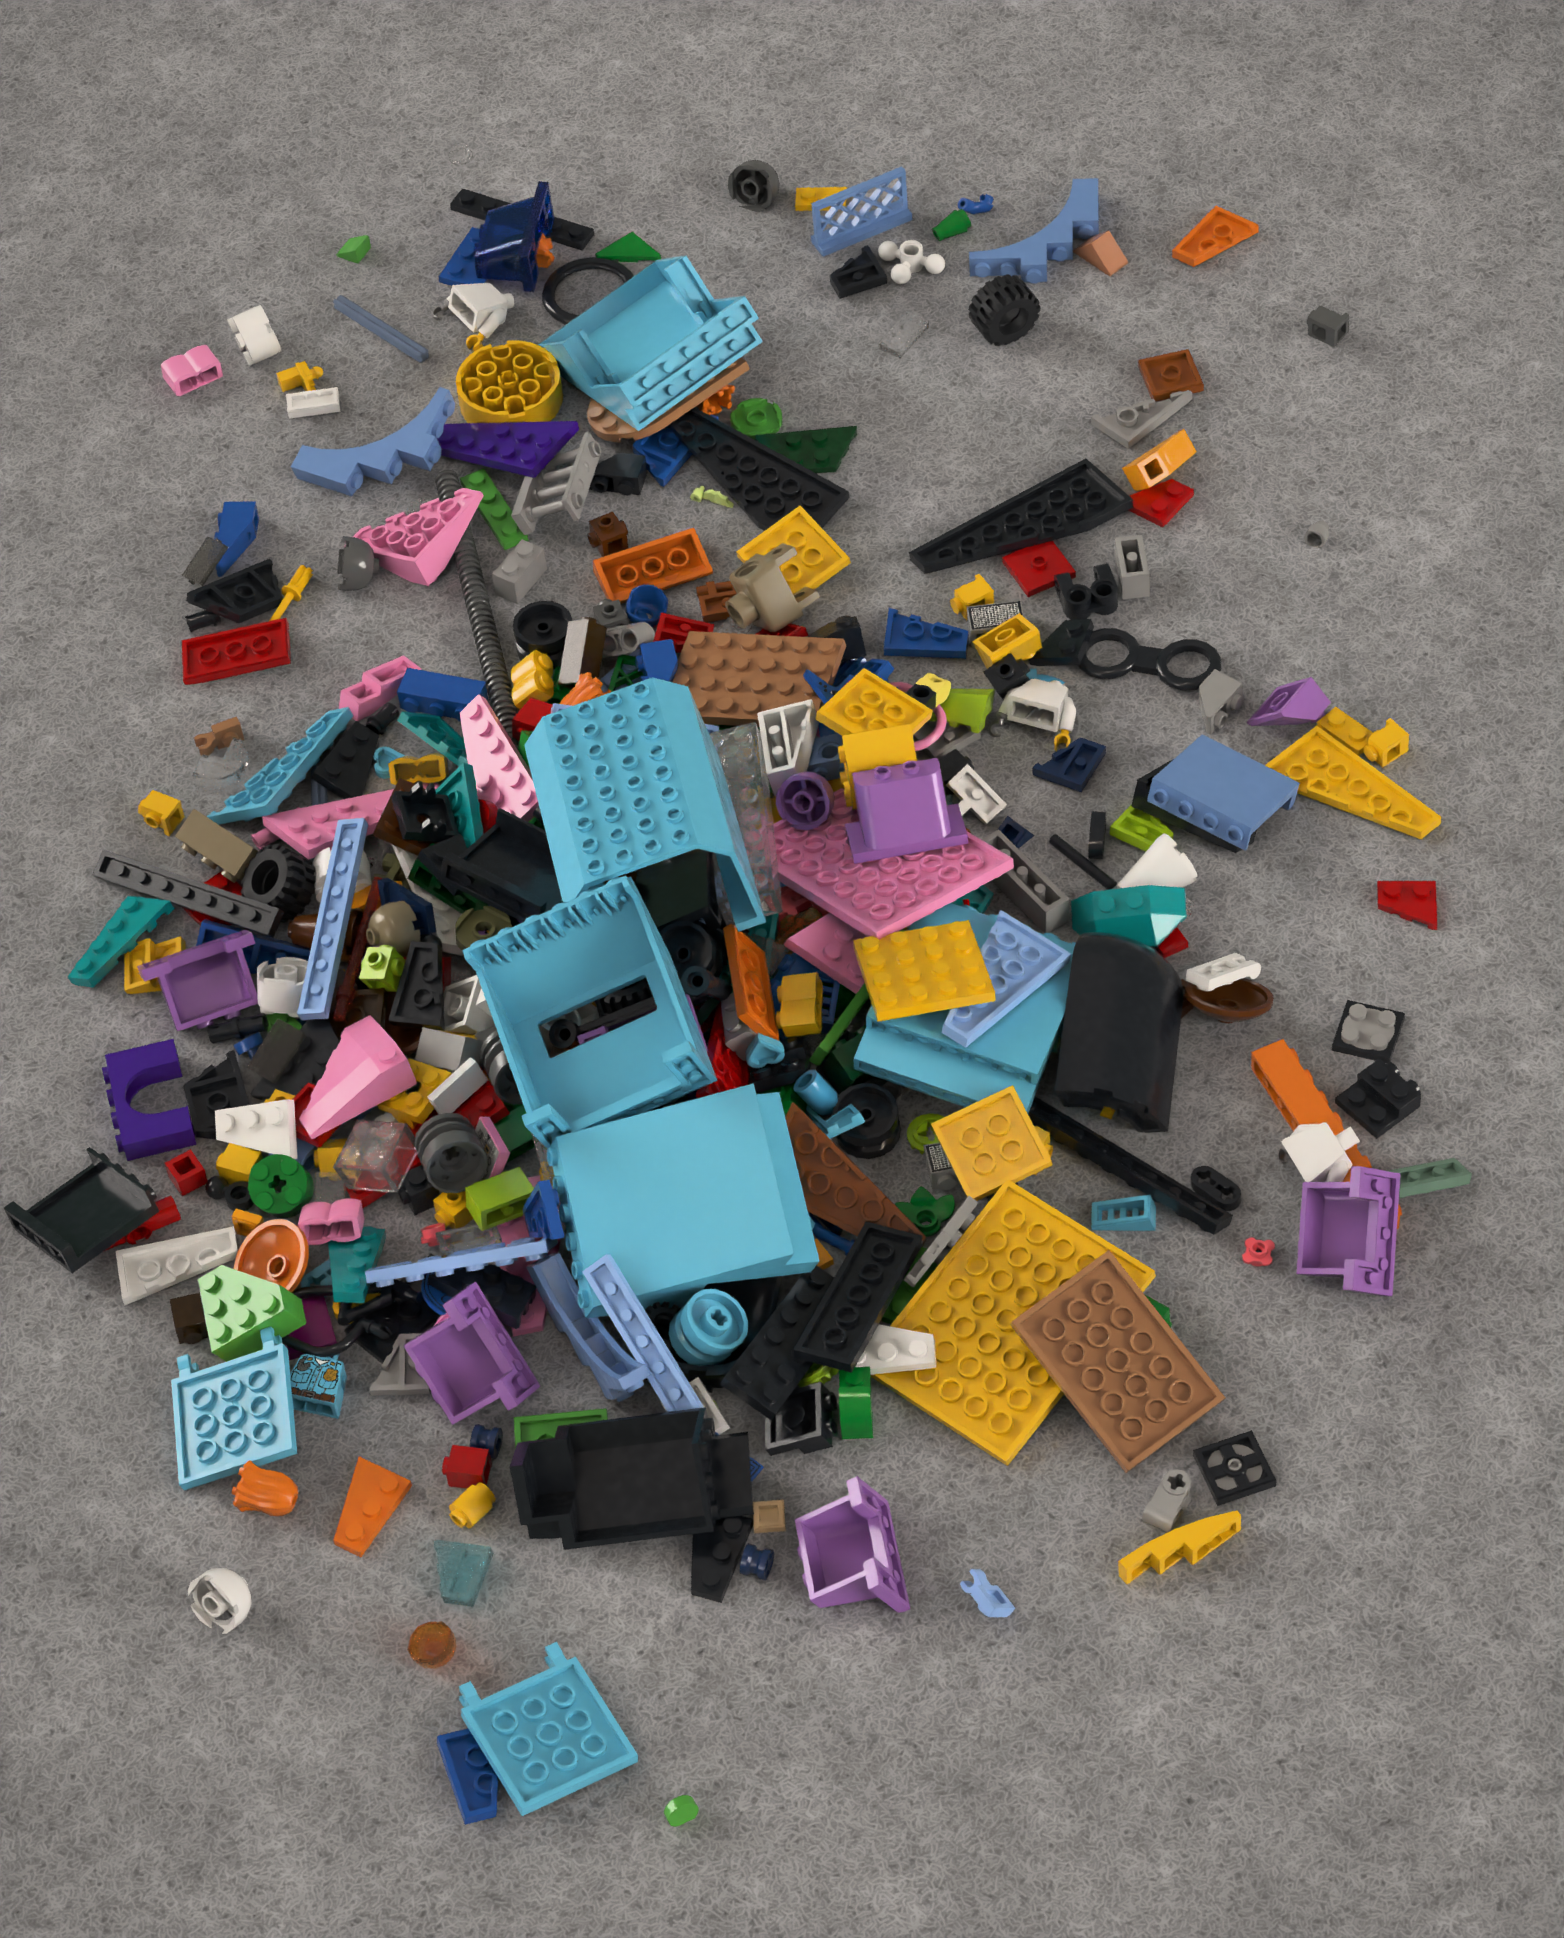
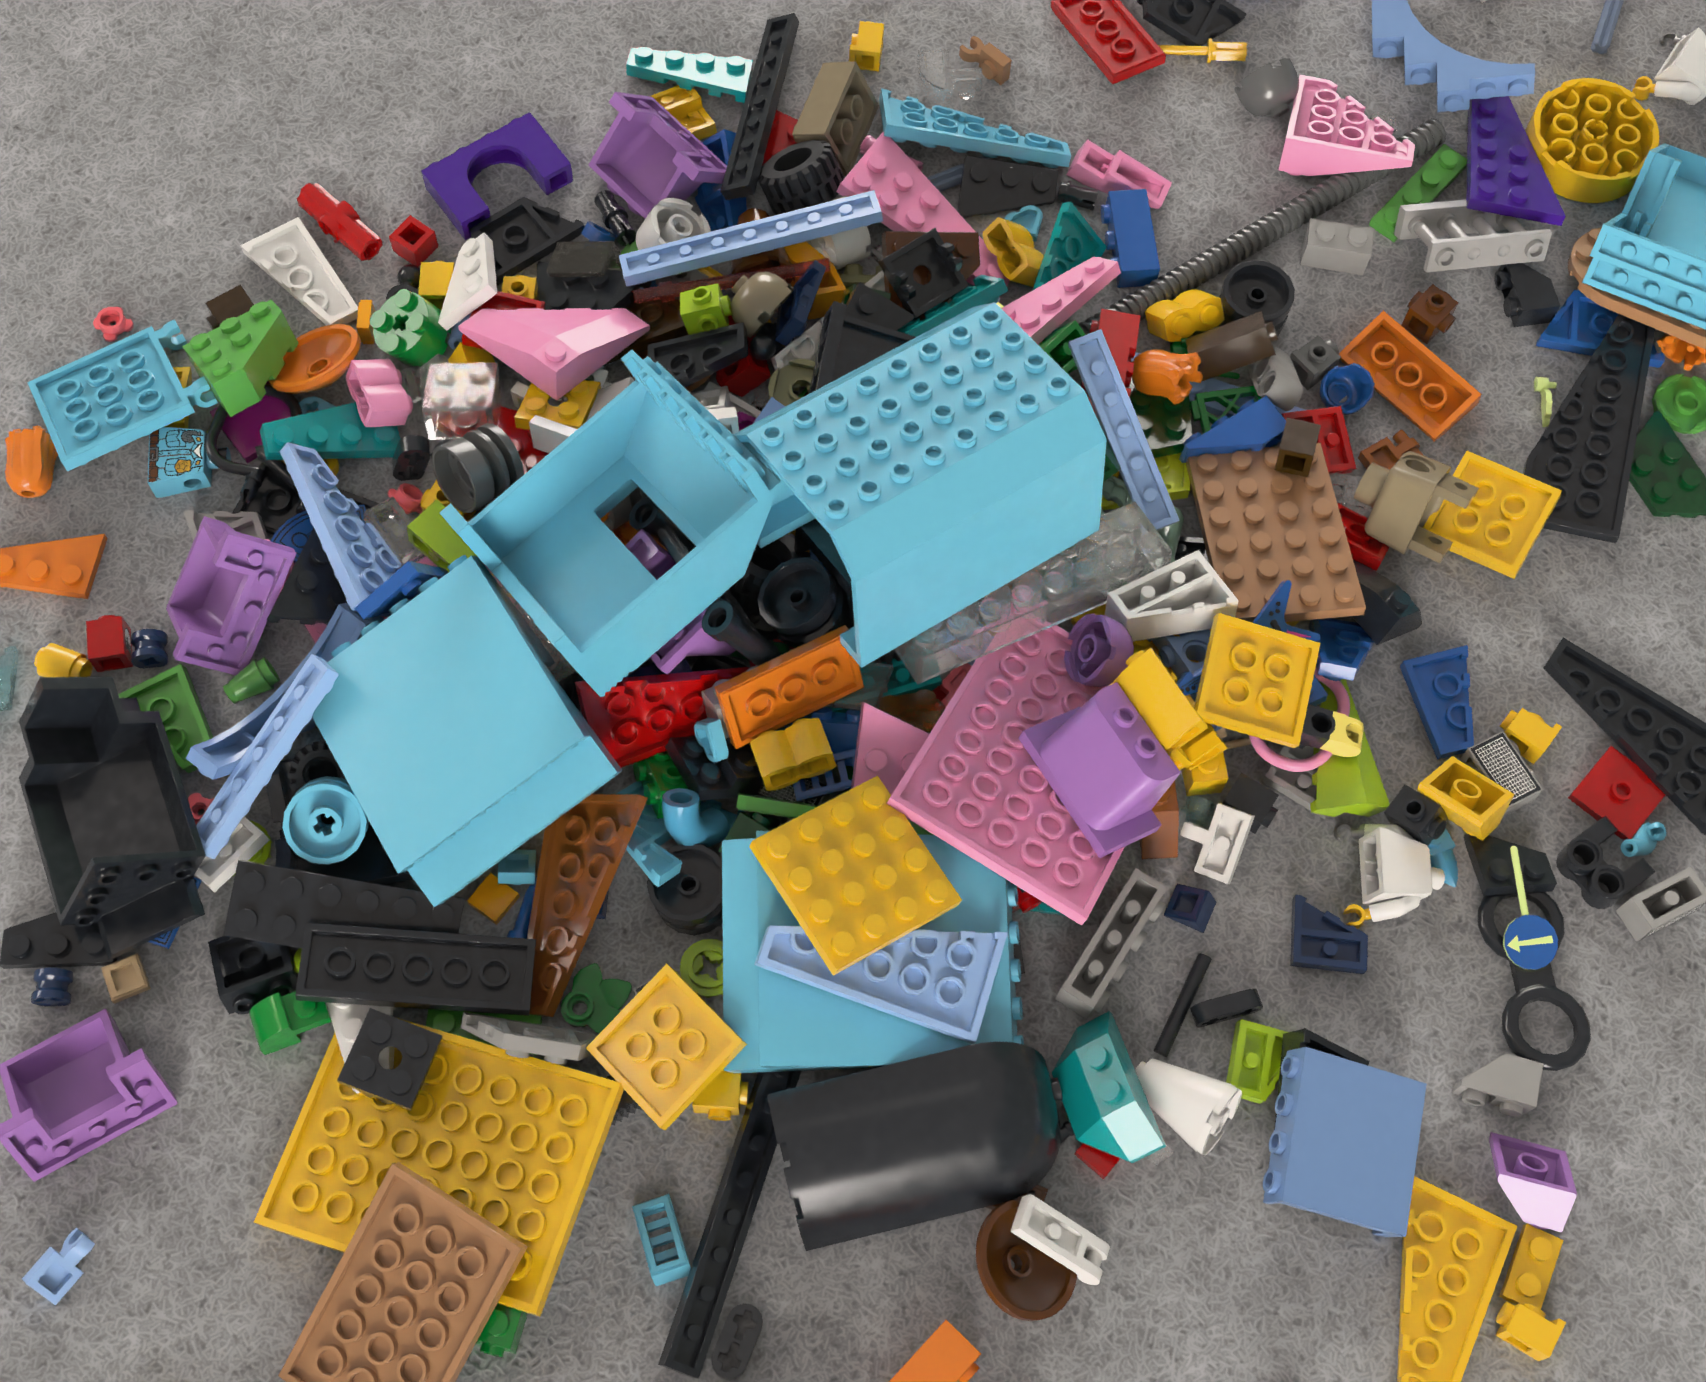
camera: 60 degrees right, 15 degrees up
black panel [4,1147,159,1274] -> none
none -> coral plate [93,307,134,342]
none -> bright green cone [223,657,280,704]
none -> black piece [337,1008,443,1111]
none -> black beam [392,435,430,481]
none -> dark brown brick [1275,418,1321,477]
none -> blue piece [1503,846,1558,970]
none -> medium azure arm [1620,822,1666,857]

